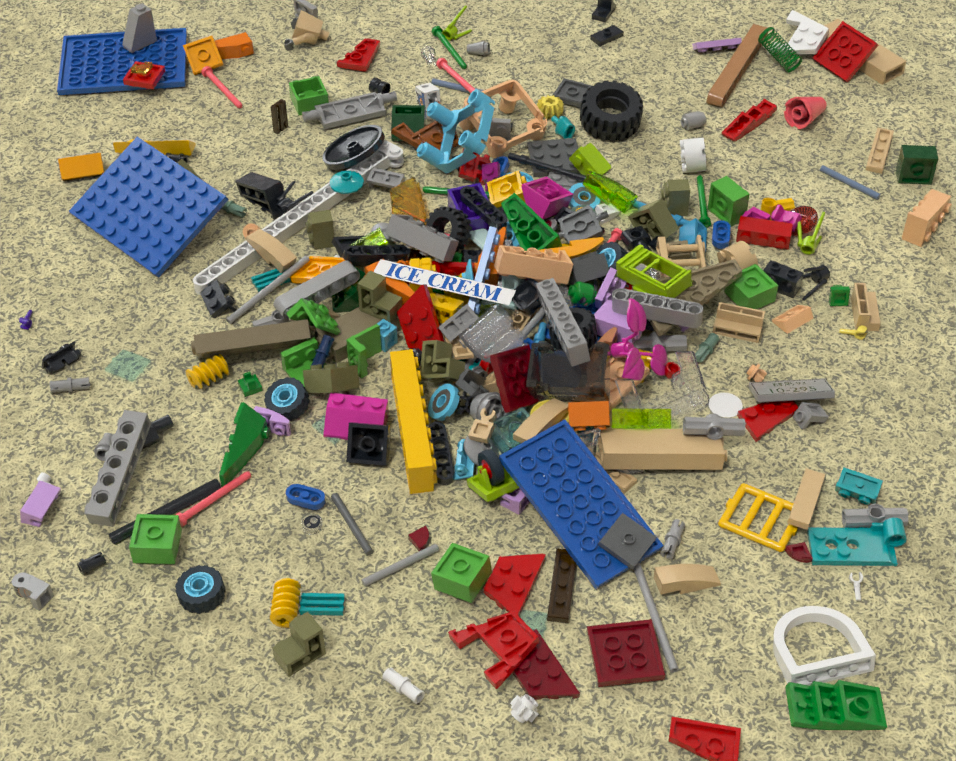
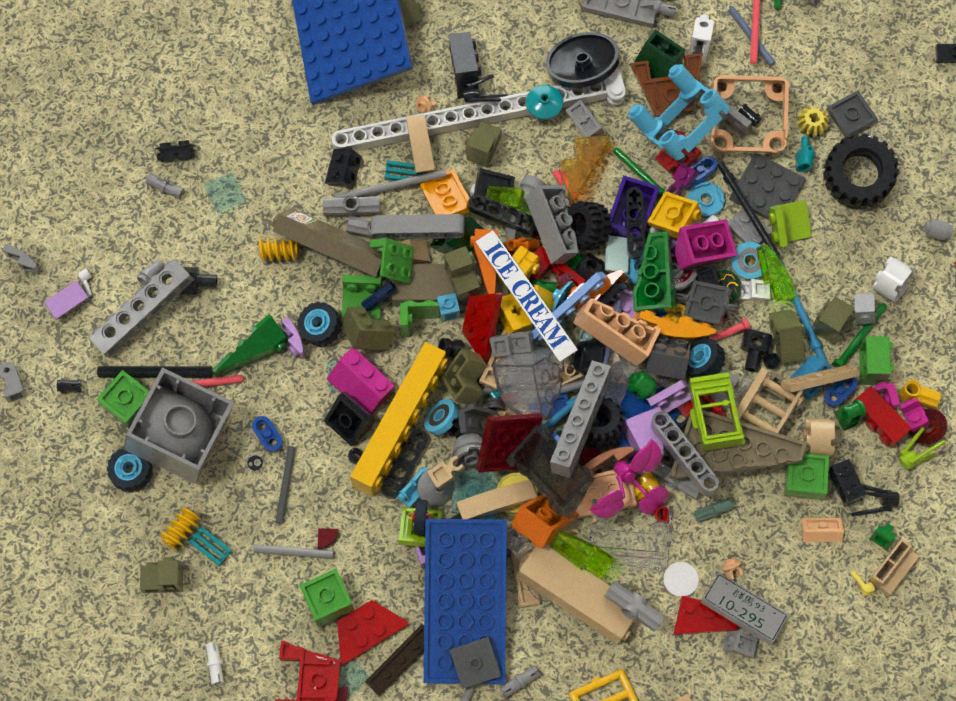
camera: 35 degrees right, 25 degrees up
dark purple hand [19,310,33,330] -> none
sand green axle [221,200,247,218] -> none
green tile [237,372,263,397] -> none
tan piece [713,302,765,343] -> none
none -> light grey piece [123,367,234,484]
none -> light grey piece [323,195,380,217]
none -> black hinge [348,448,363,464]
none -> clear pink plate [554,271,576,287]
none -> tan tile [781,365,859,392]
none -> green piece [834,399,866,430]
none -> light grey brick [854,293,875,324]

